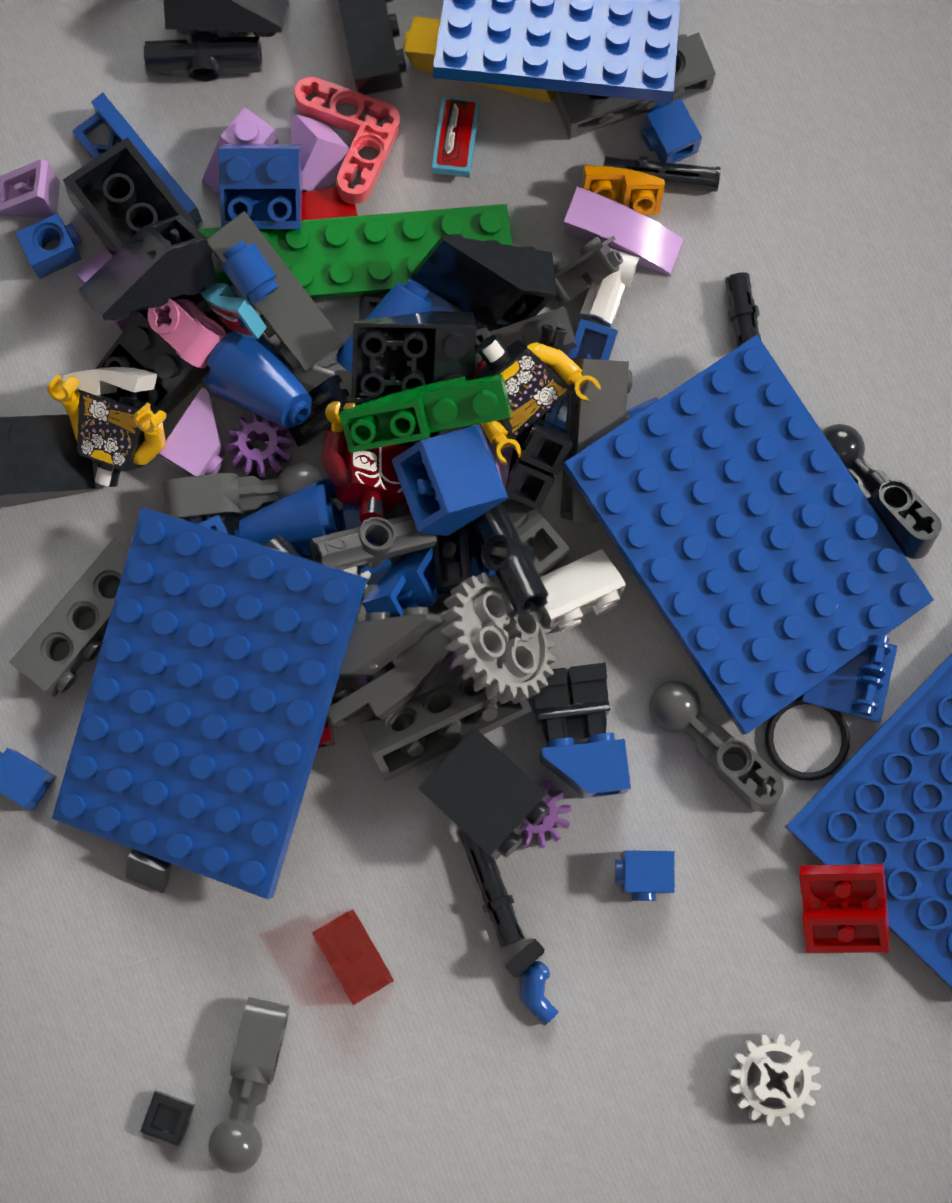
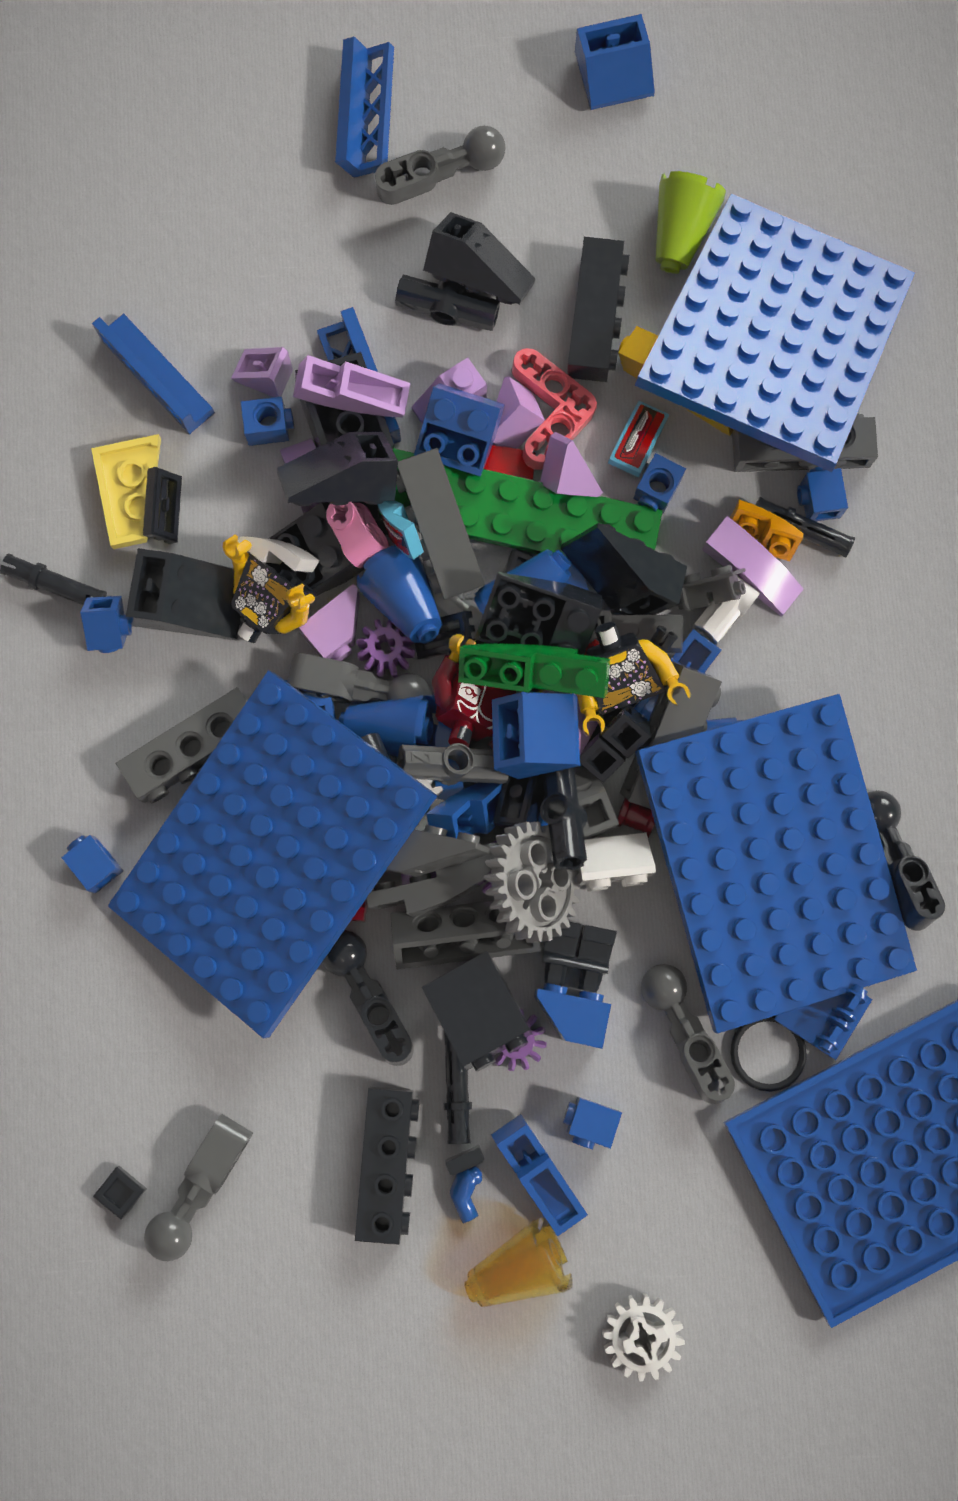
camera: 15 degrees right, 0 degrees up
black tile [126,849,171,893] -> none
blue brick [221,241,280,305] -> none
clear red hinge [312,909,395,1005] -> none
black pin [725,272,761,347] -> none
red slope [799,864,890,953] -> none
none -> lavender slope [293,355,410,418]
none -> black beam [322,930,414,1066]
none -> black brick [355,1087,420,1245]
none -> clear yellow cone [464,1217,573,1307]
none -> blue slope [491,1114,588,1236]
none -> lavender slope [540,432,603,497]
none -> dark red bush [617,798,655,838]
none -> blue brick [633,453,686,514]

